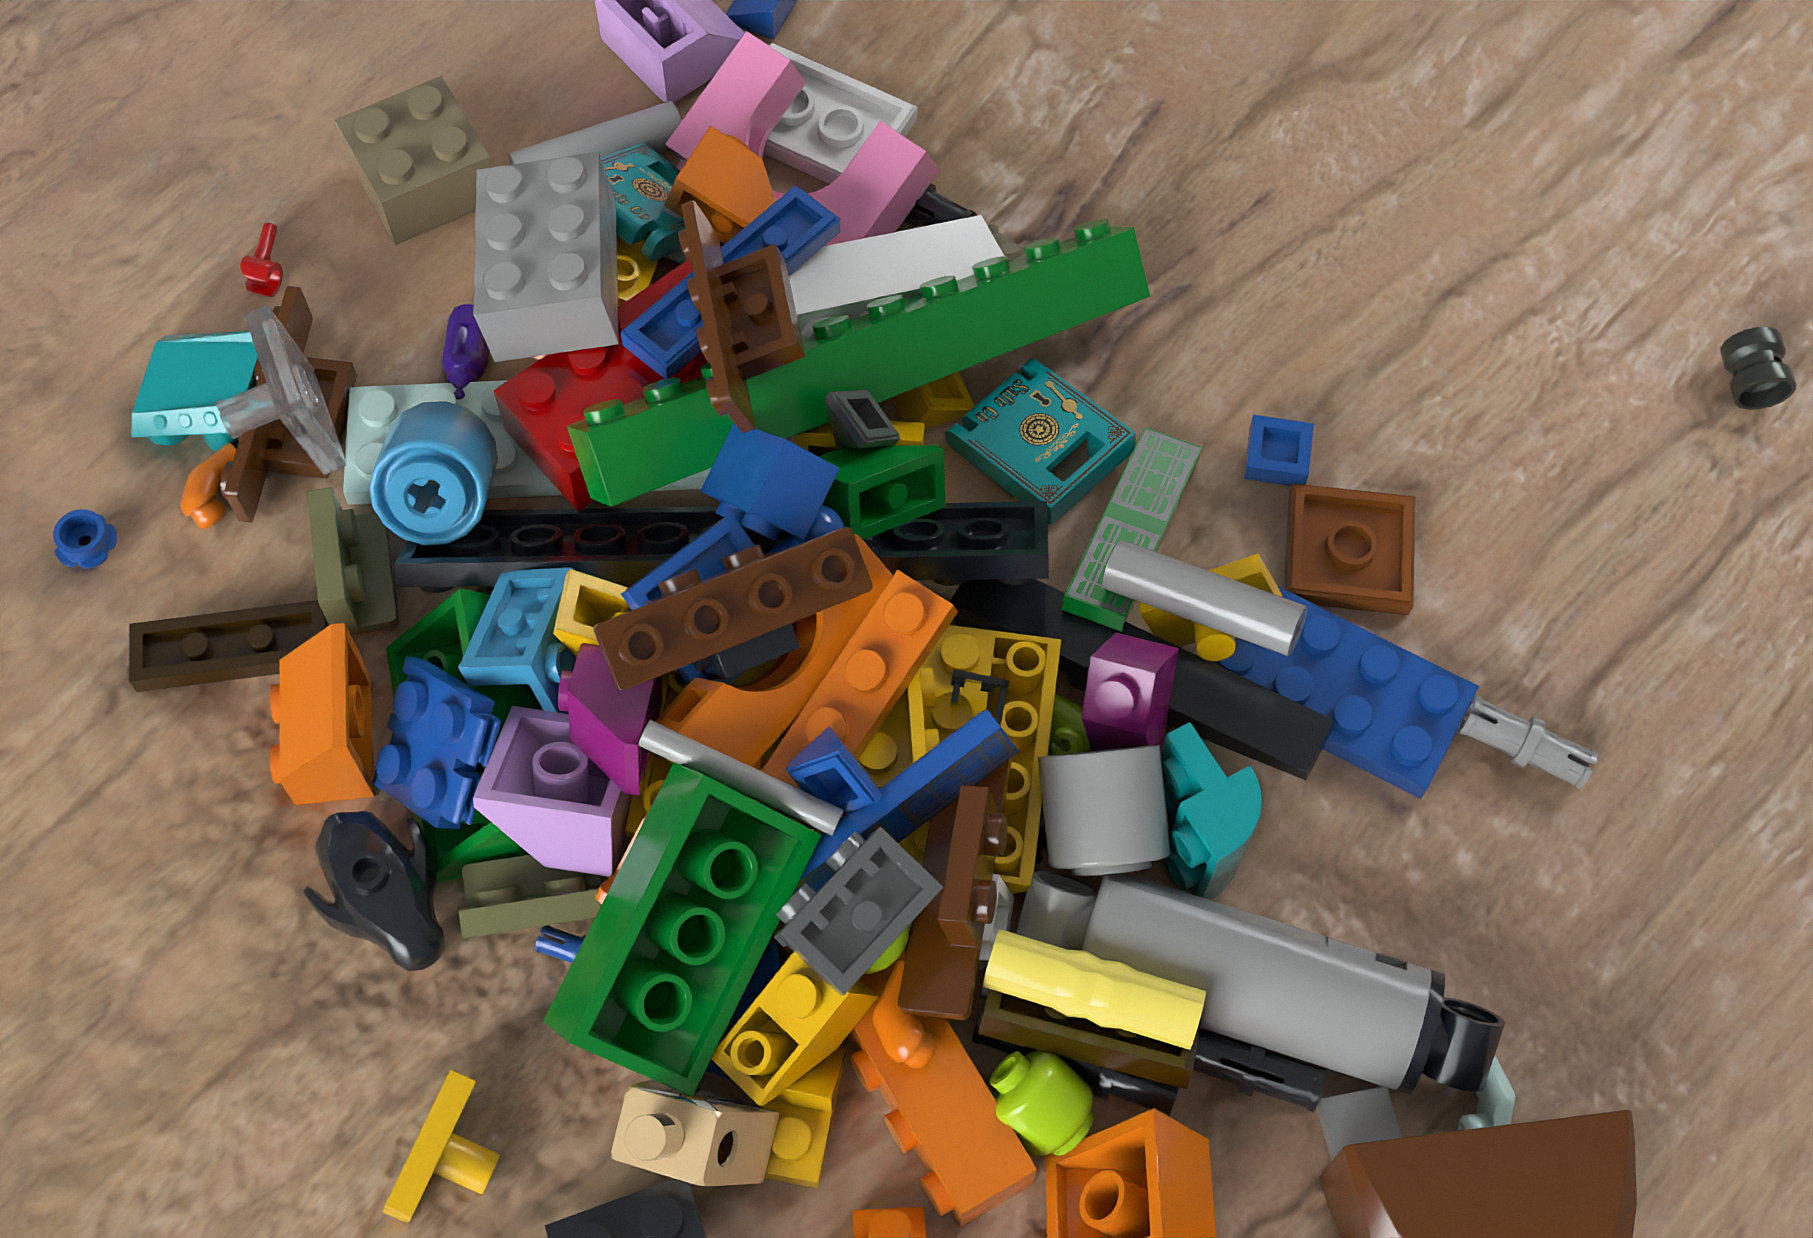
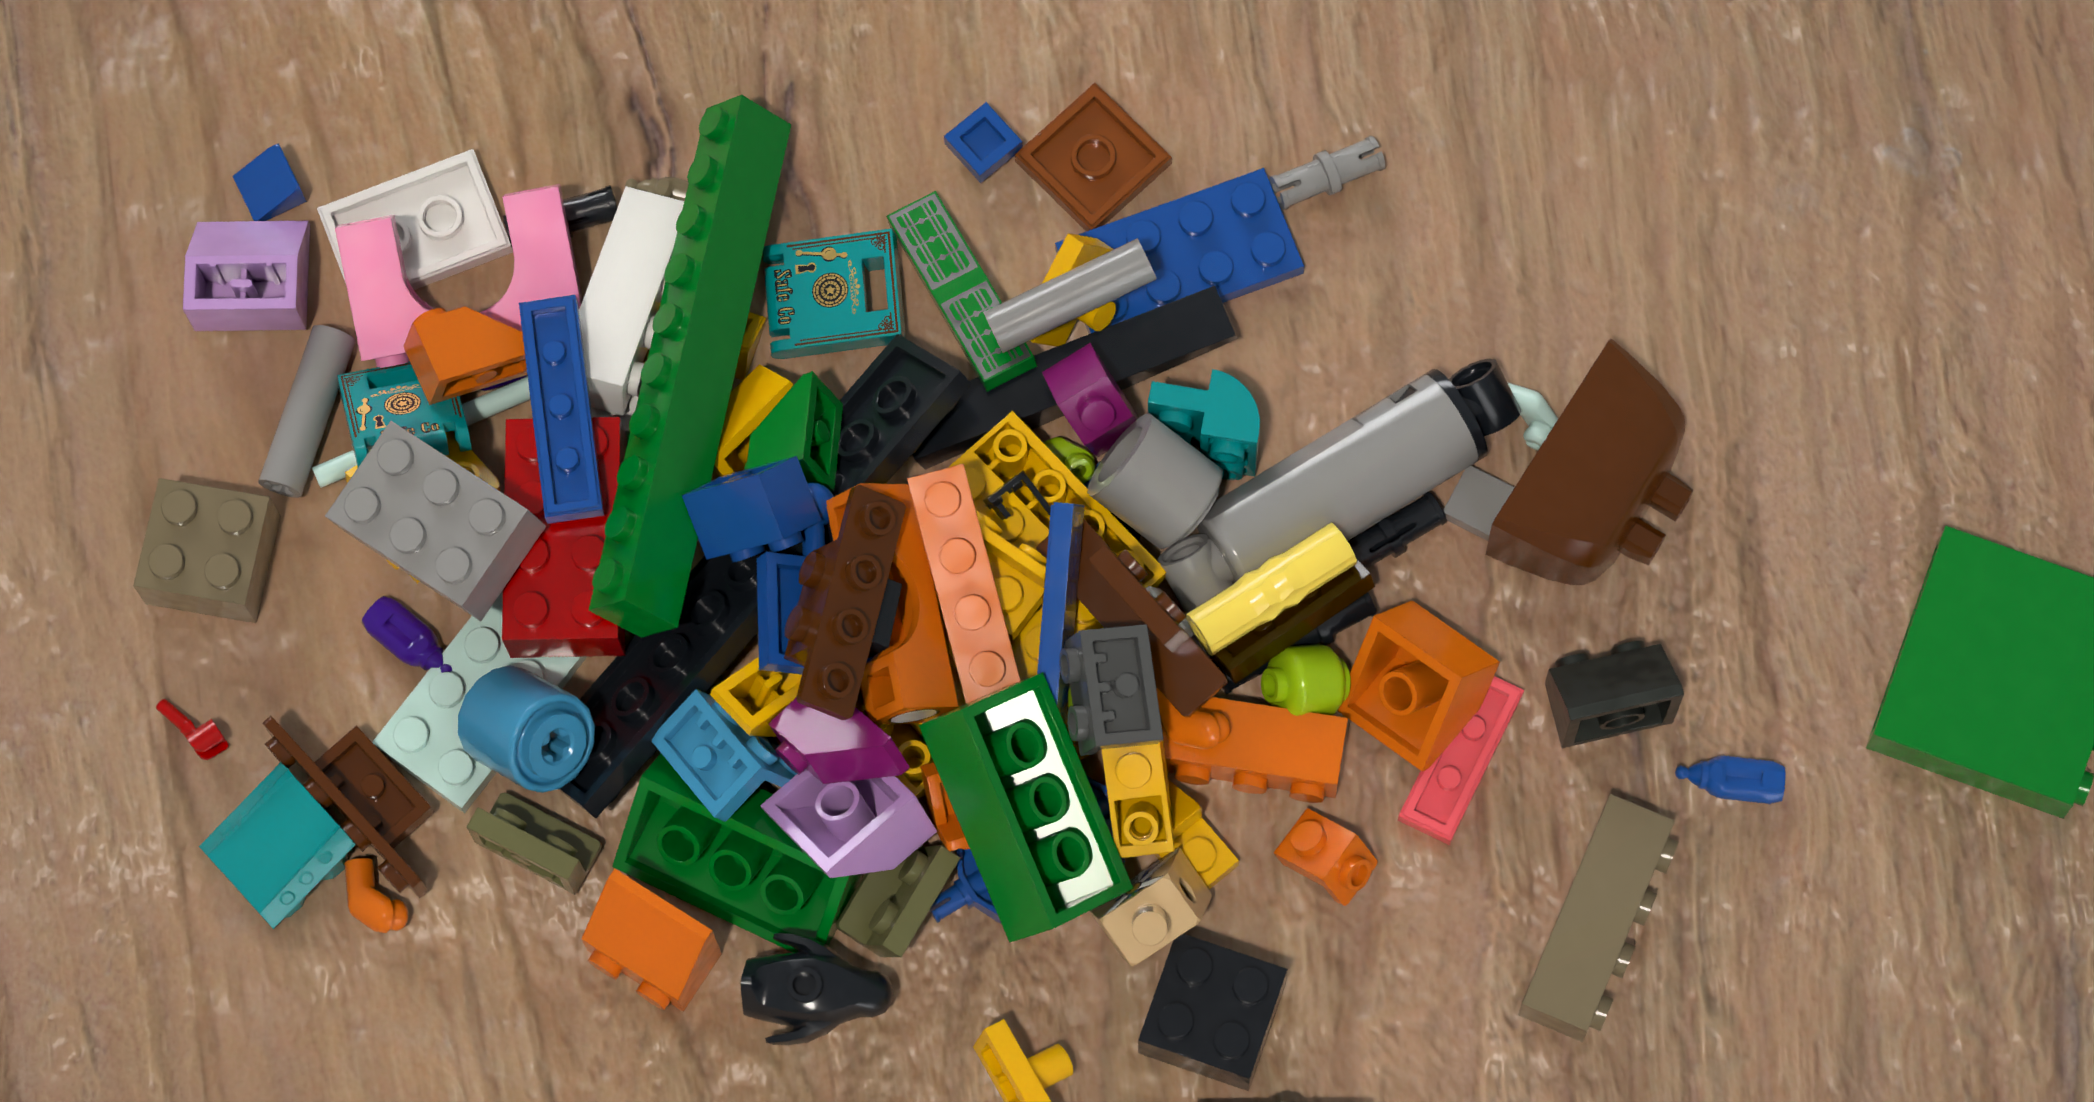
camera: 45 degrees left, 10 degrees up
blue plate [53,509,117,569] -> none
dark brown plate [129,600,329,692] -> none
clear tile [216,305,347,475] -> none
blue plate [372,657,501,829] -> none
light grey bar [638,720,844,836] -> none
reddish brown bracket [678,200,806,433] -> none
blue slope [785,726,883,814] -> none
dark grey slope [824,389,901,449] -> none

